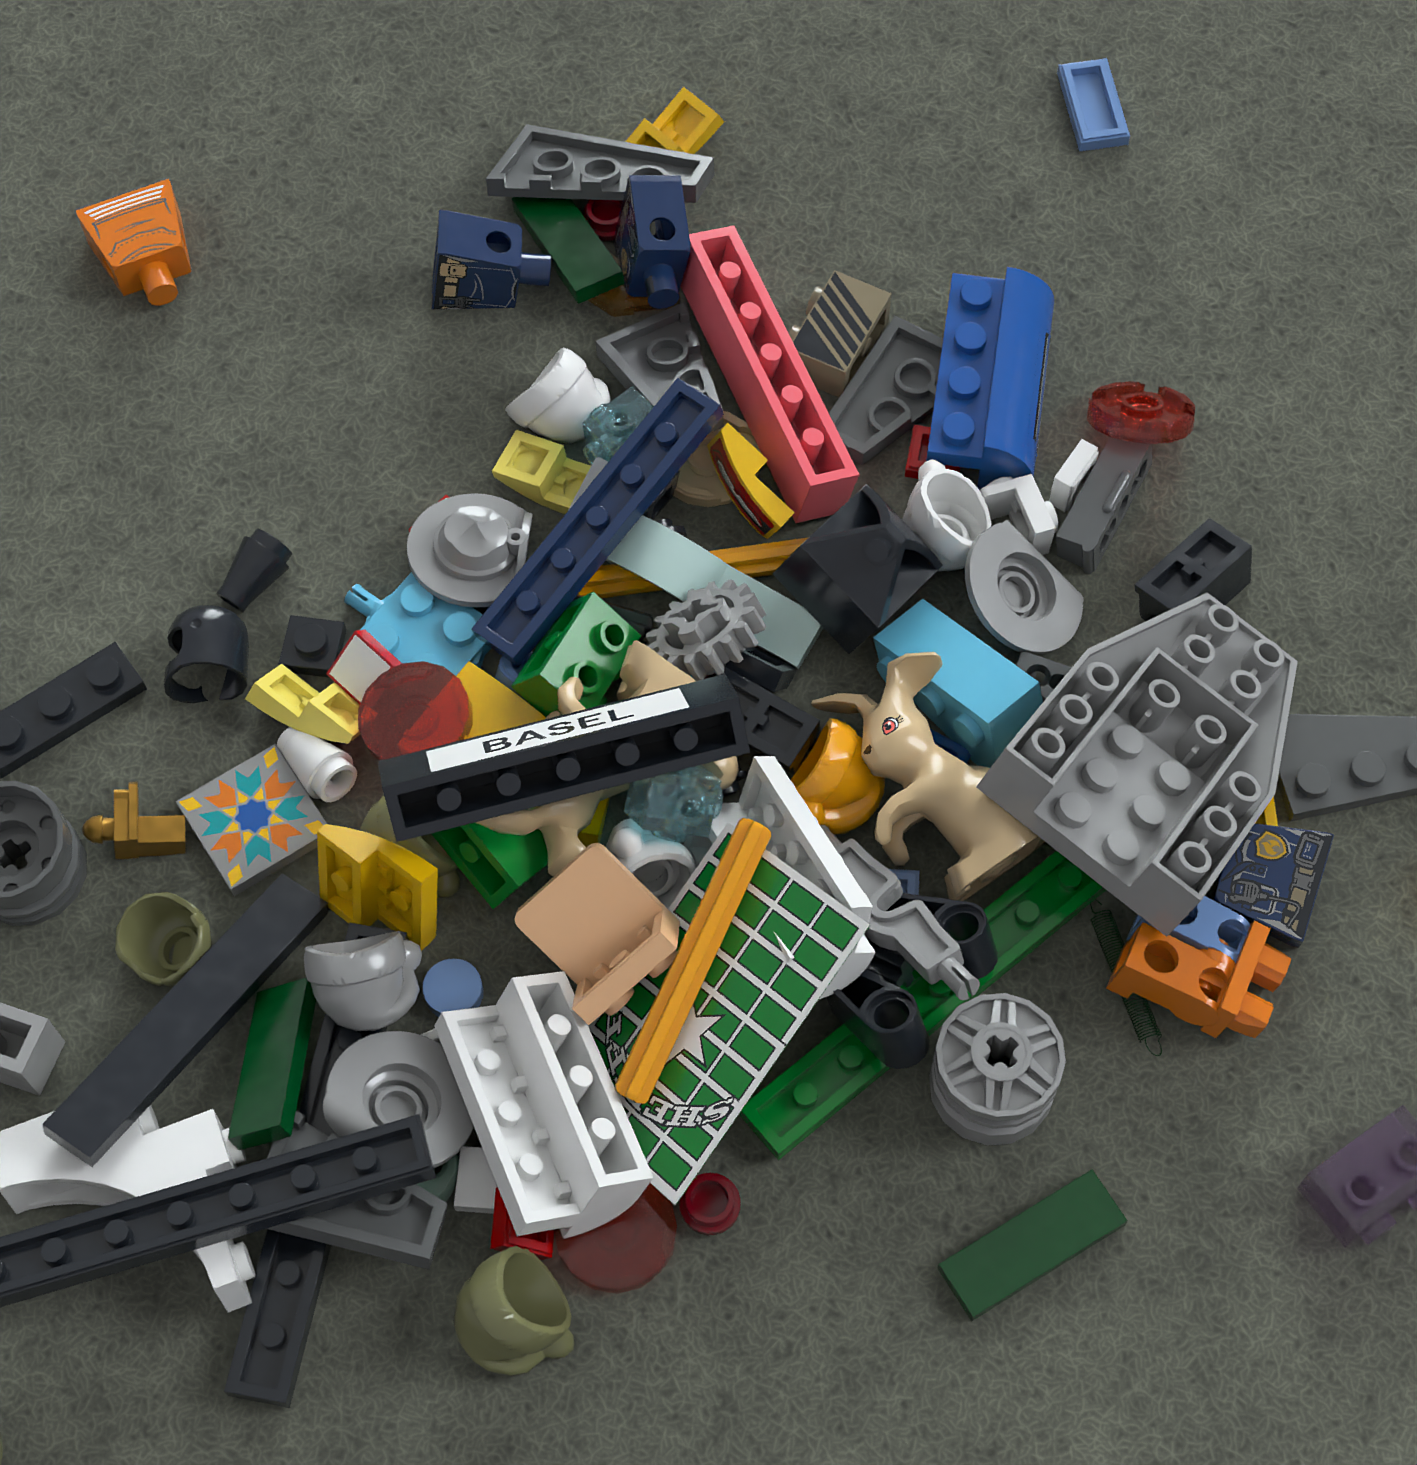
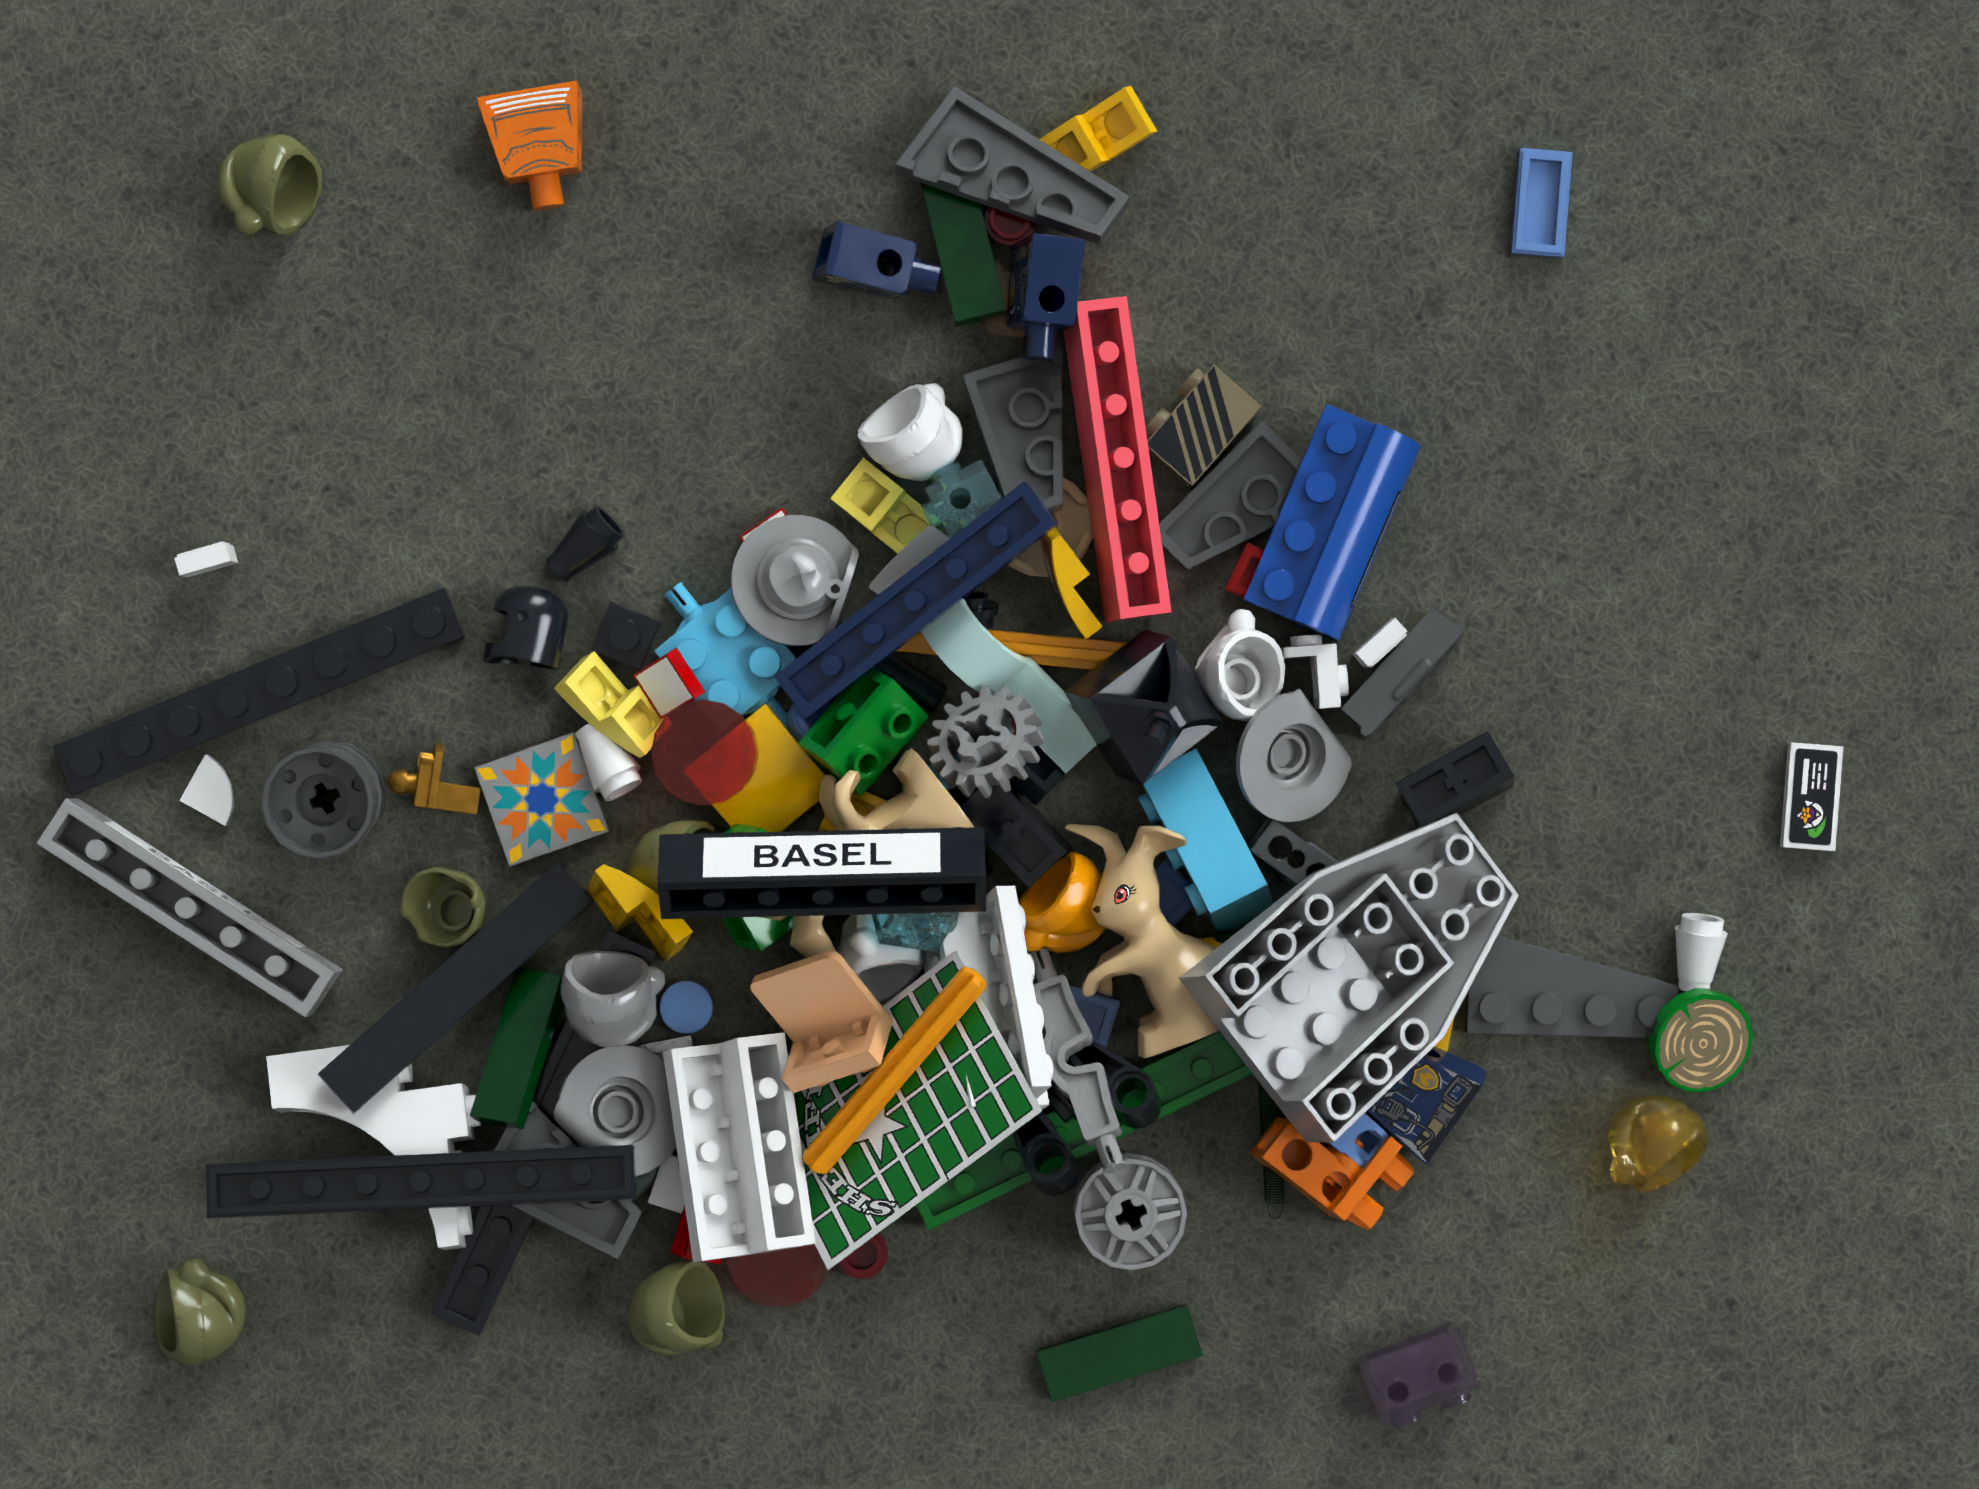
camera: 10 degrees right, 25 degrees up
clear red tile [1087,381,1195,444] -> none

